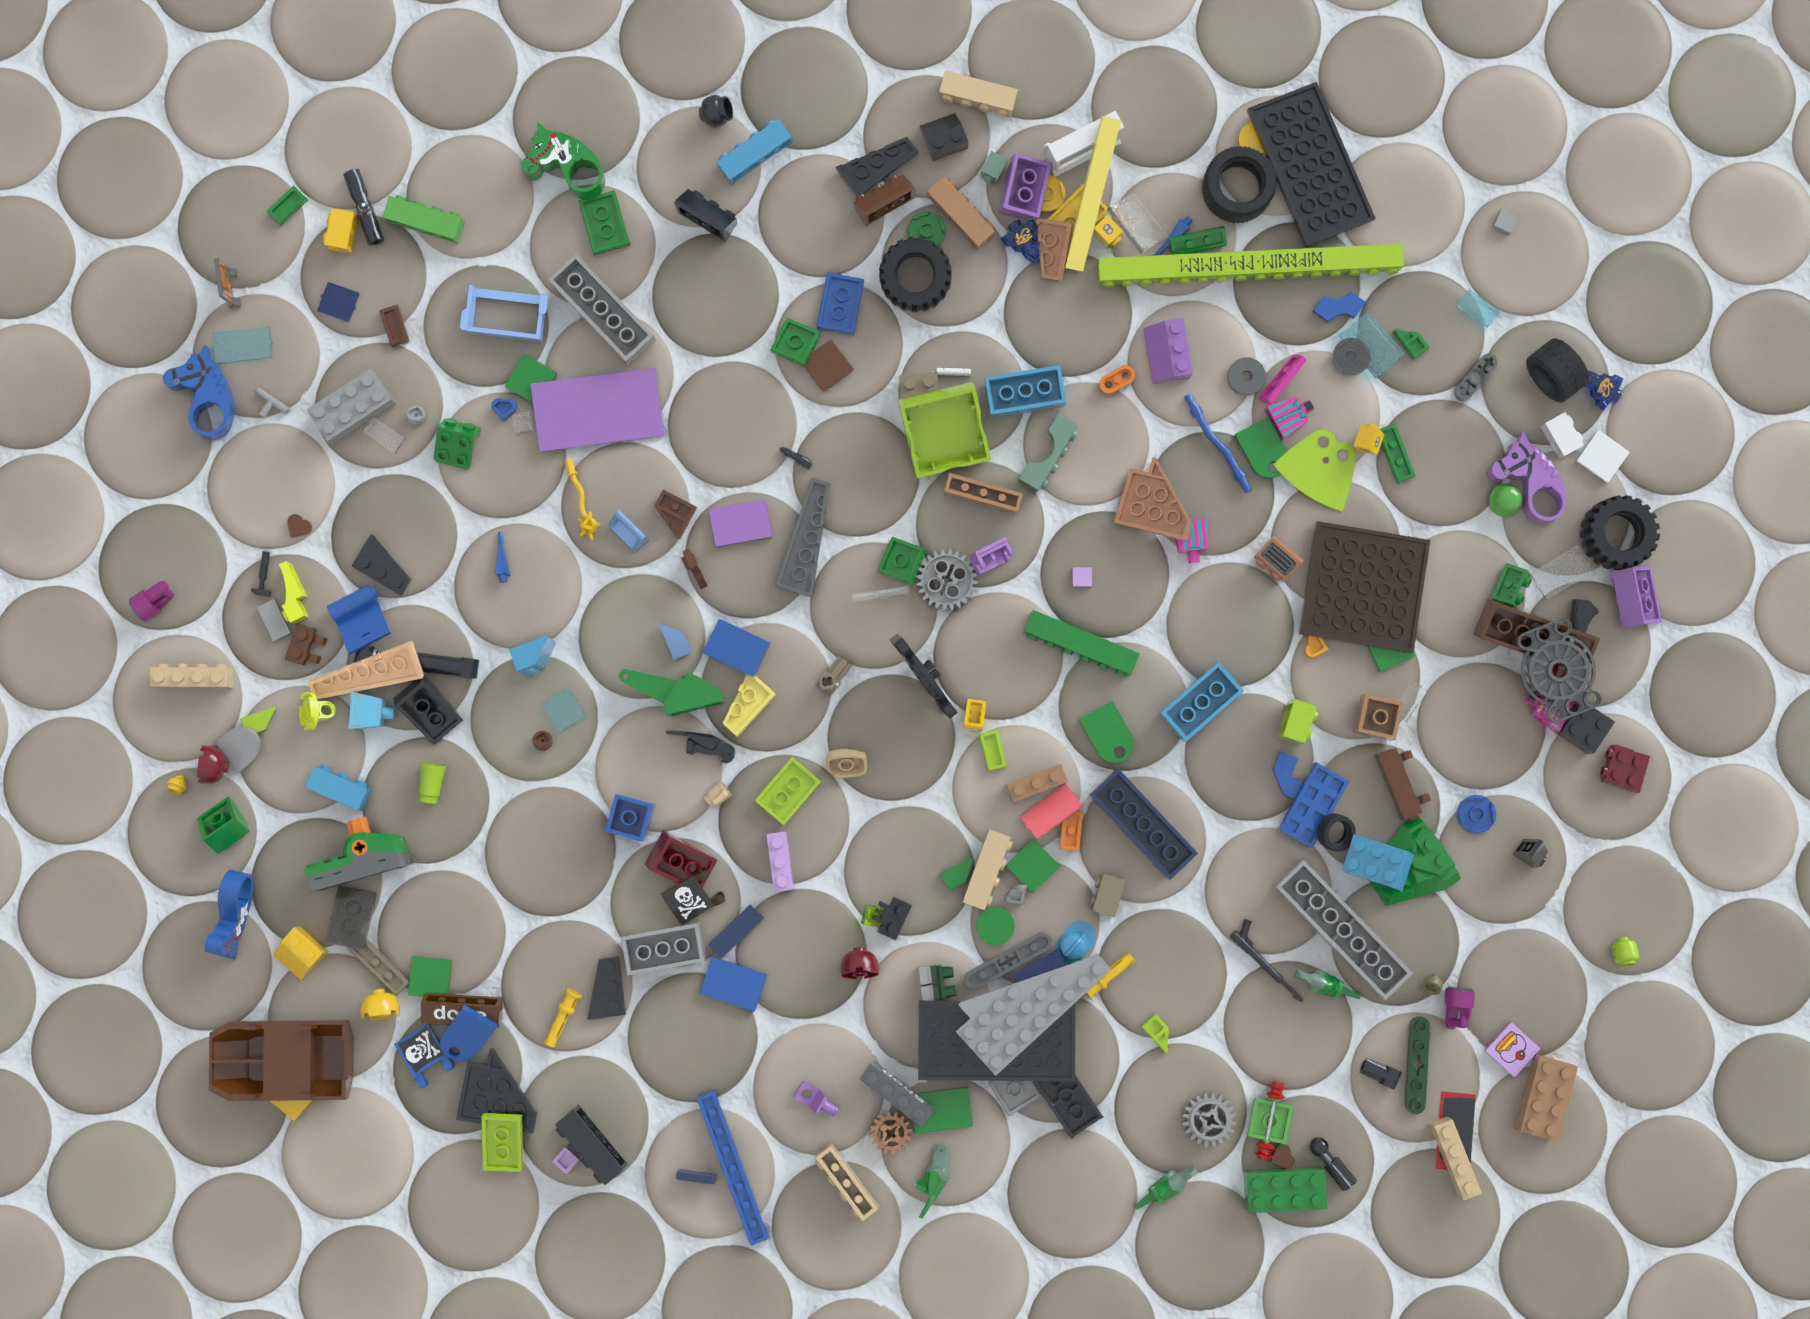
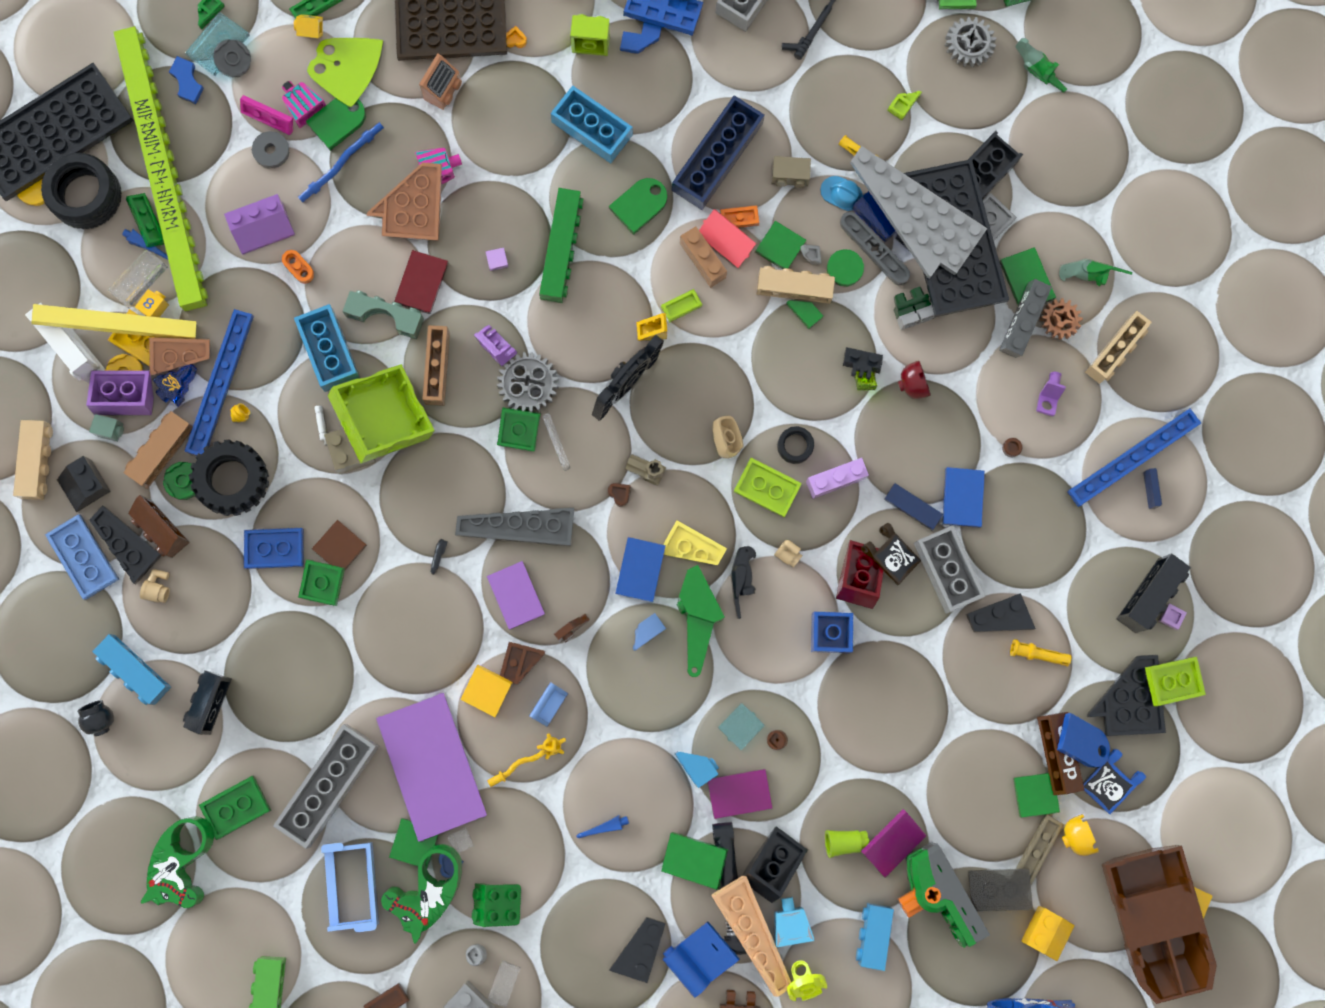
camera: 110 degrees left, 5 degrees down
none -> medium blue tile [45,514,119,600]
none -> tan piece [140,569,170,603]
none -> blue plate [185,309,254,455]
none -> yellow plate [230,403,250,423]
none -> green animal [381,844,462,944]
none -> dark red tile [394,250,448,314]
none -> yellow tile [460,664,513,717]
none -> reddish brown tile [608,483,631,507]
none -> green tile [661,832,728,890]
none -> magenta tile [708,769,773,819]
none -> black tyre [777,426,814,464]
none -> magenta tile [861,809,926,878]
none -> reddish brown tile [1002,438,1023,458]

